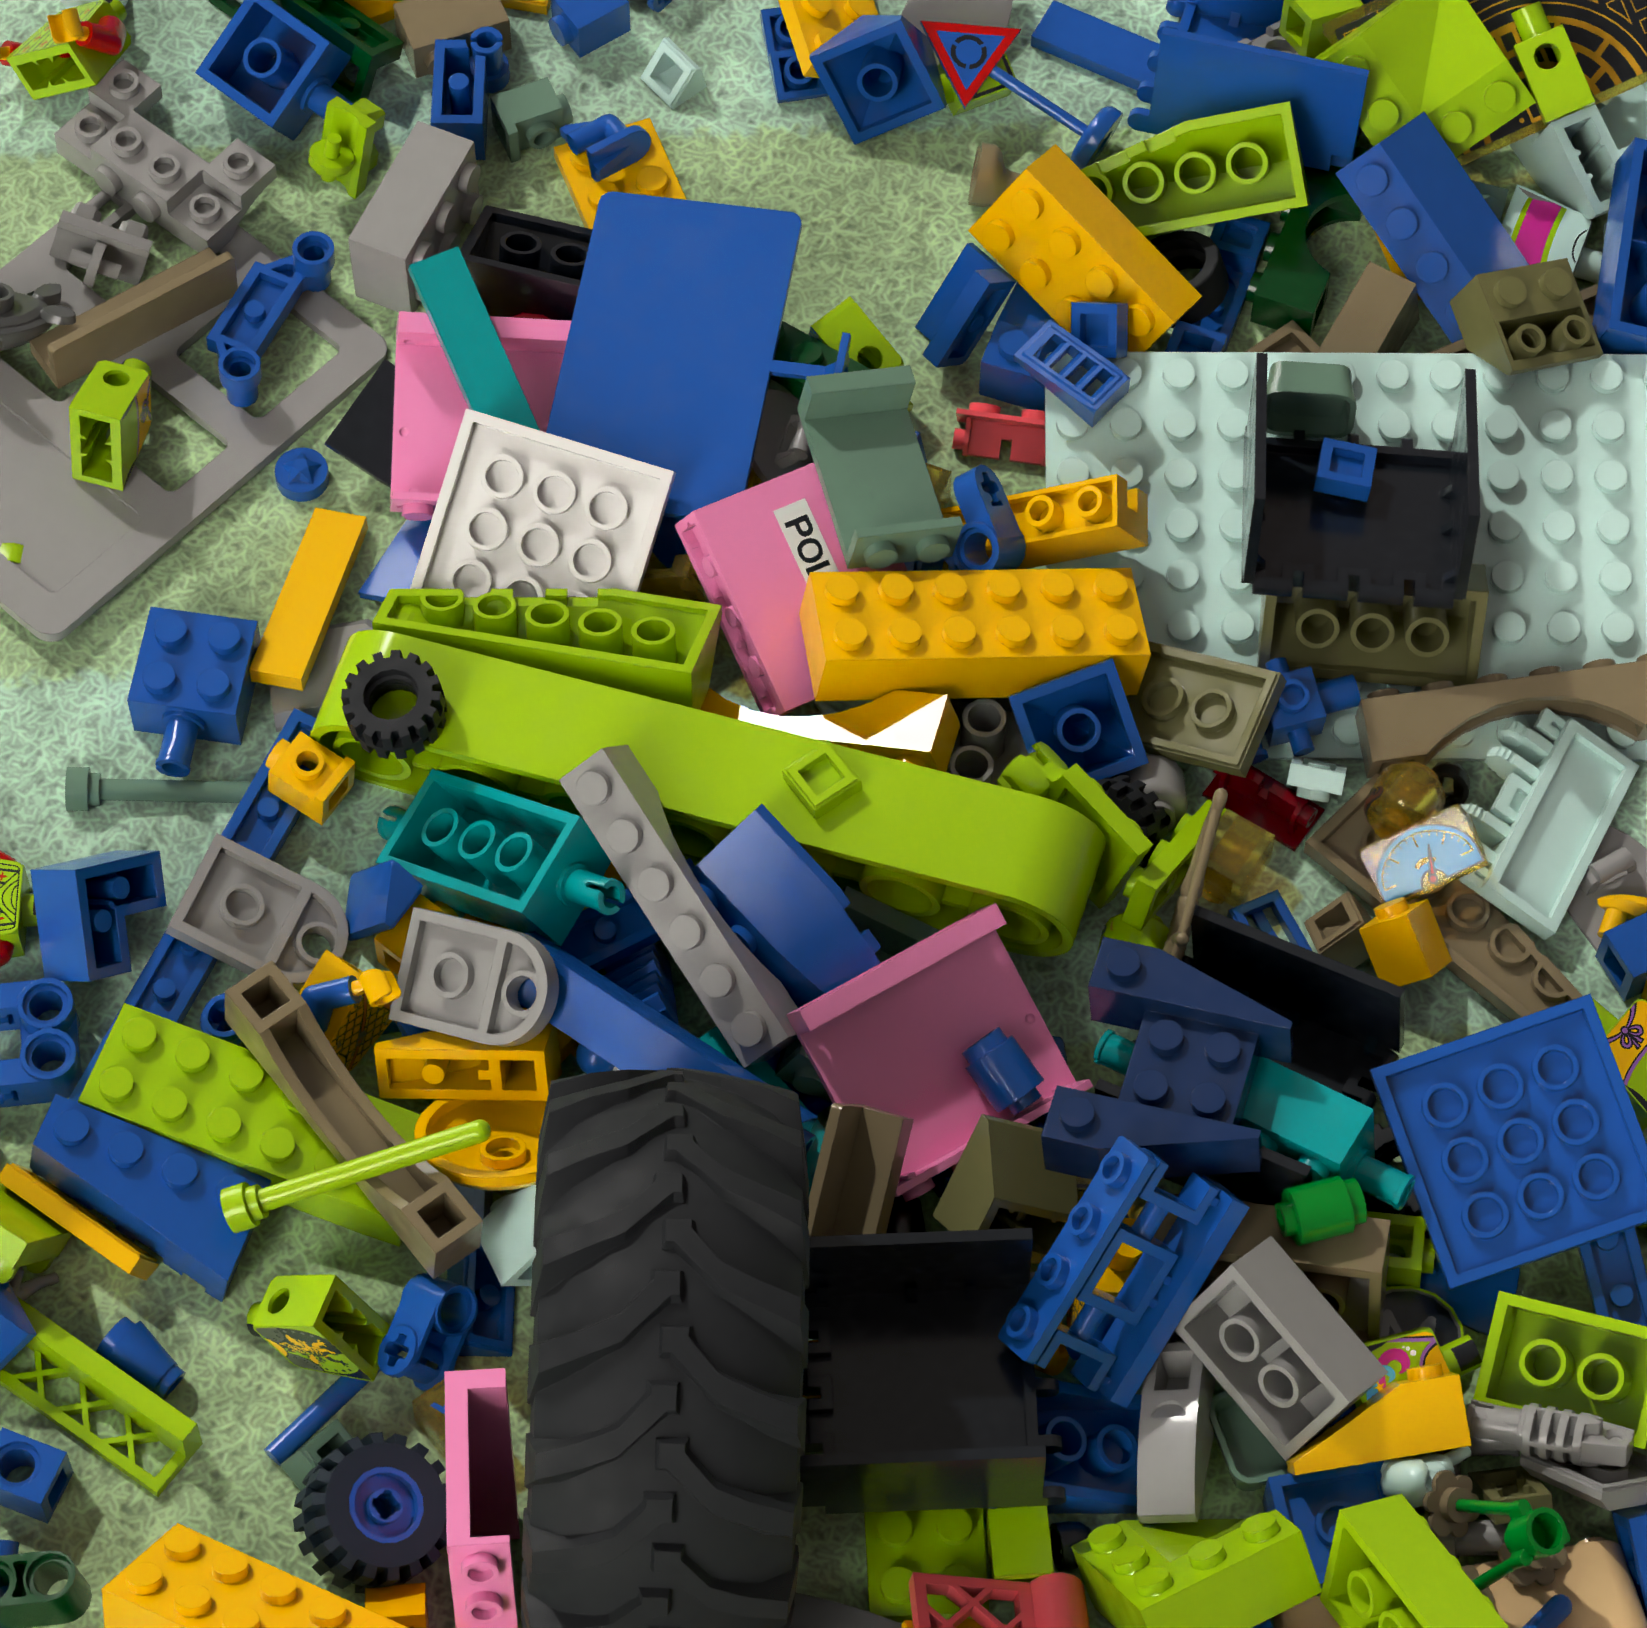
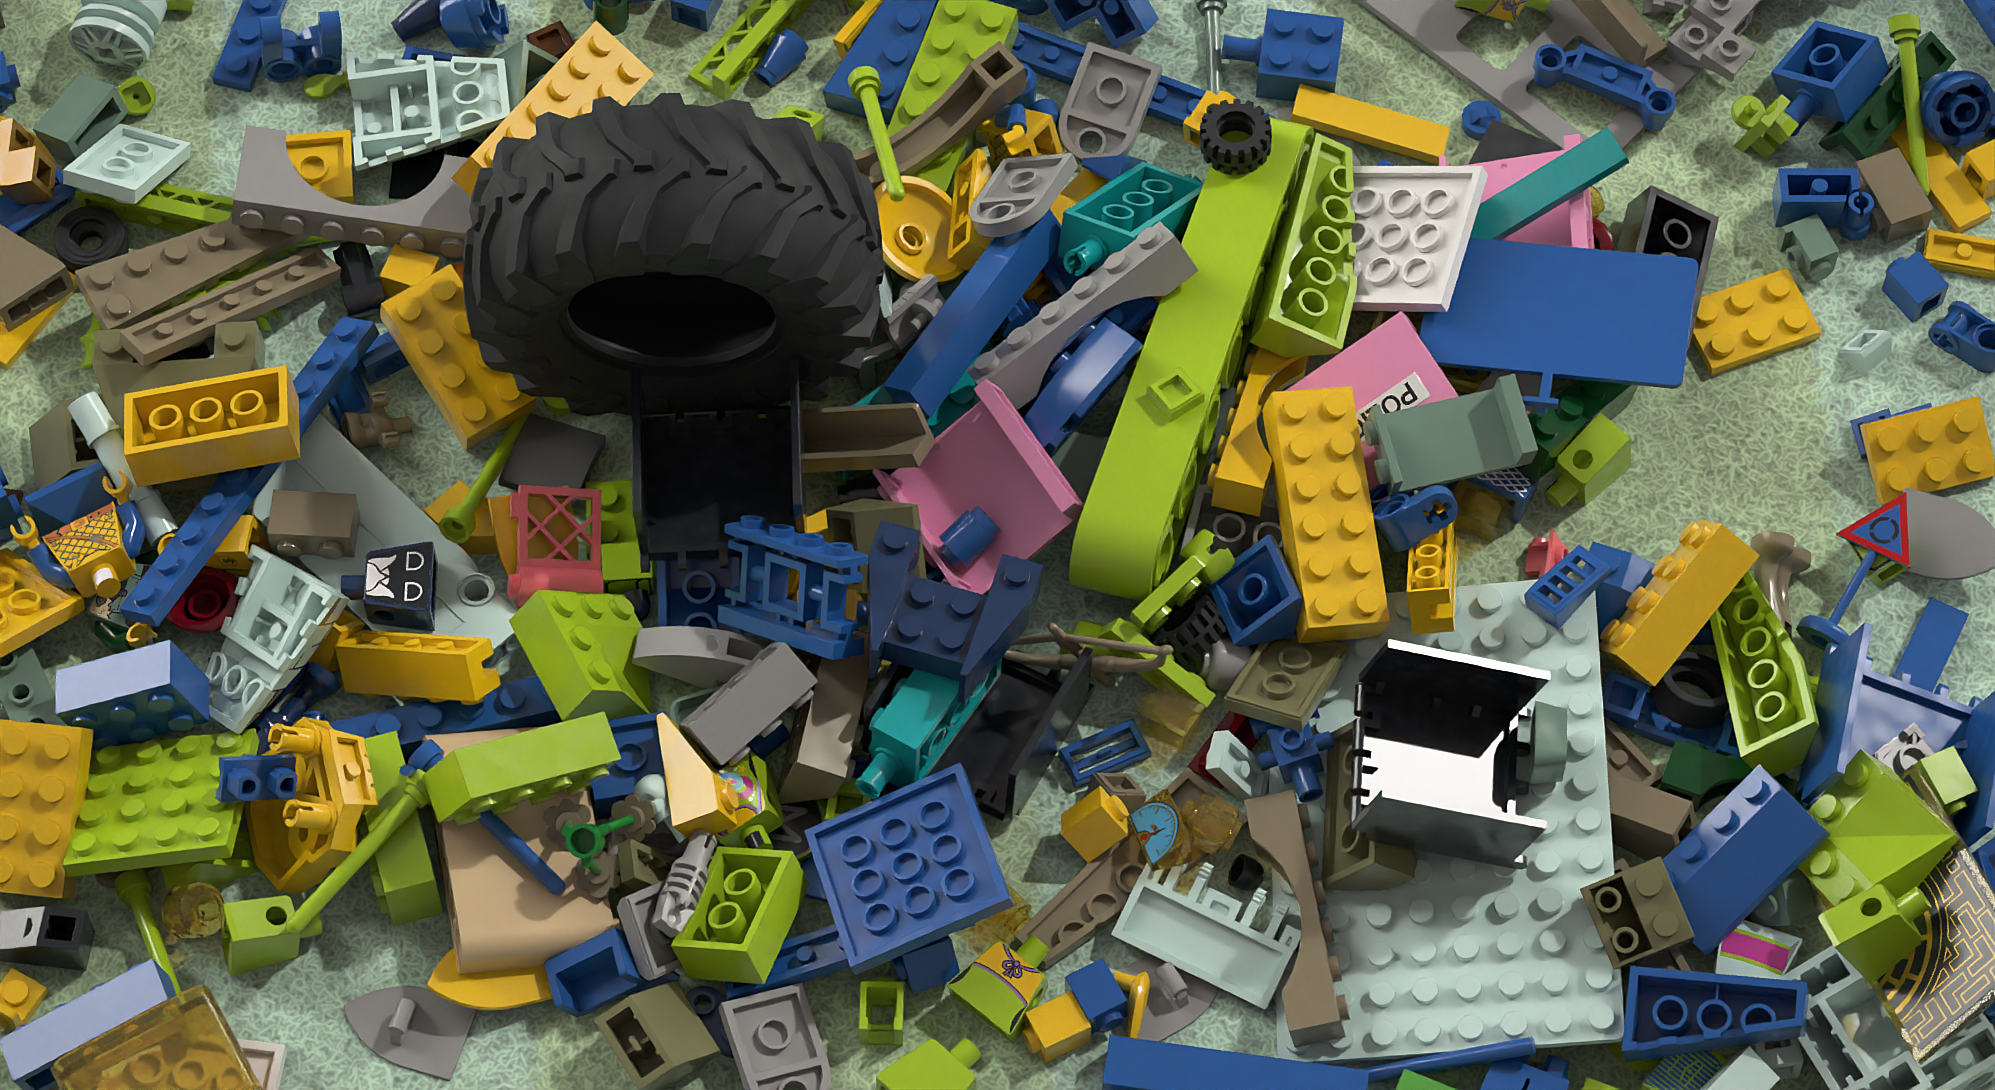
camera: 90 degrees right, 0 degrees up
light grey brick [348,121,483,312] -> none
blue piece [560,114,651,182] -> none
blue slope [809,15,947,145] -> none
blue panel [915,243,1016,368] -> none
blue plate [1071,301,1128,358] -> none
green brick [1275,1175,1367,1246] -> none
blue plate [1313,437,1377,502] -> none

